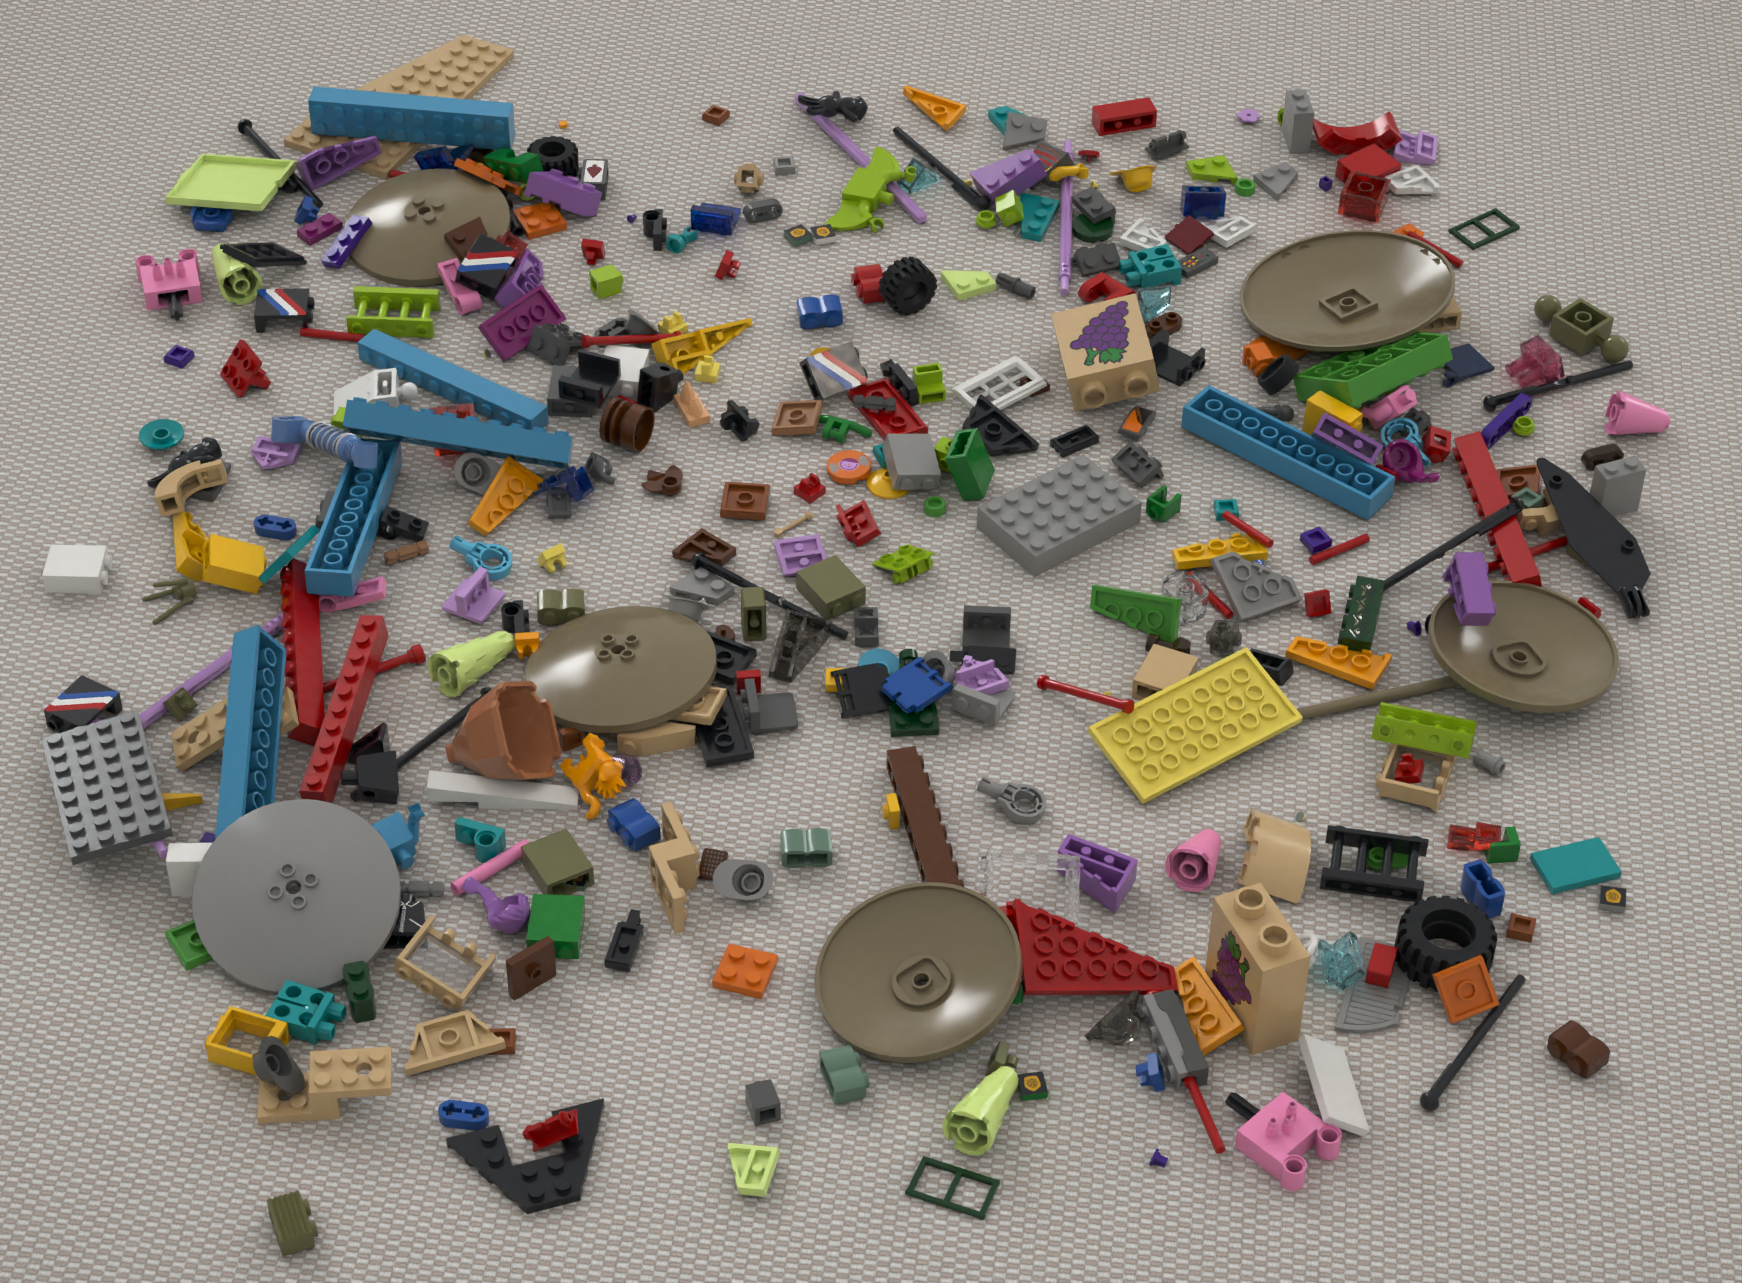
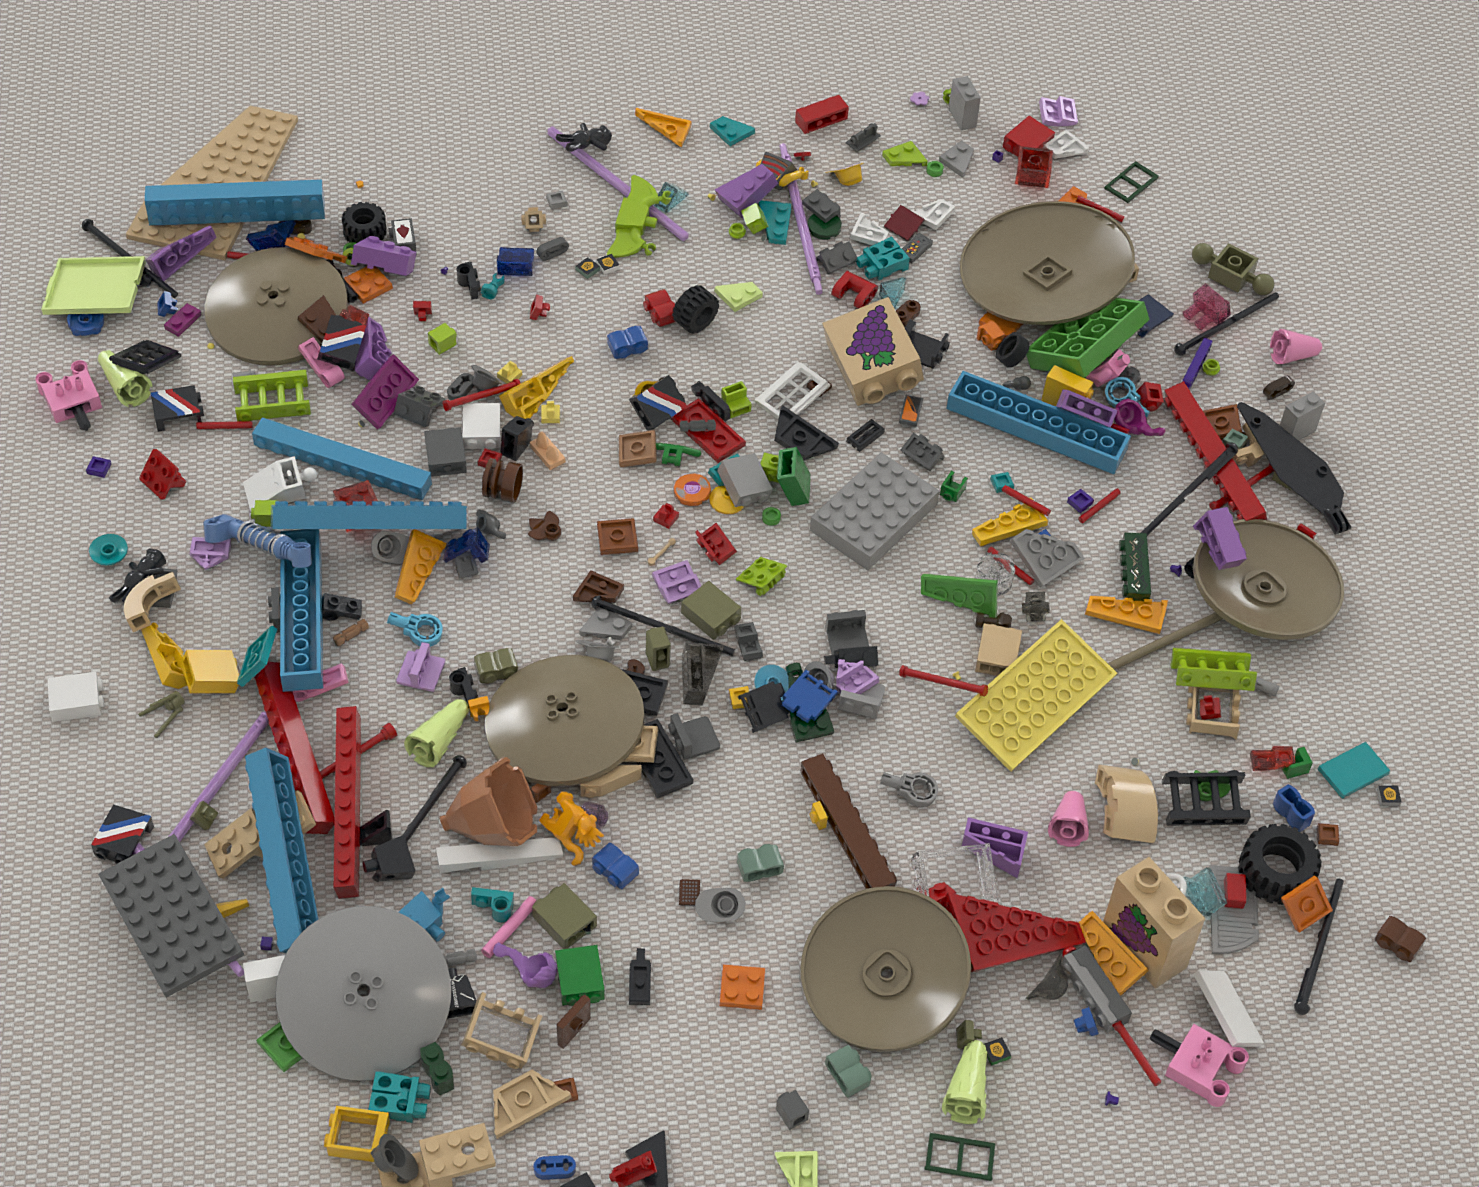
camera: 15 degrees left, 10 degrees up
blue beam [254,515,297,540] -> none
dark purple plate [320,215,372,269] -> none
green arch [483,147,544,184] -> none
light yellow tile [537,543,567,574] -> none
black panel [558,349,621,408] -> none
tan bracket [649,801,700,934] -> none
dark orange tile [702,105,730,126] -> none
black hips [720,400,760,441] -> none
red tile [736,670,761,695] -> none
black bar [893,126,991,211] -> none
dark grey axle [995,273,1036,299] -> none
light grey wing [1003,112,1048,150] -> none
clear blue brick [1180,185,1226,219] -> none
black slope [1249,648,1294,686] -> none
red tile [1304,589,1332,617] -> none
red panel [1313,112,1403,155] -> none

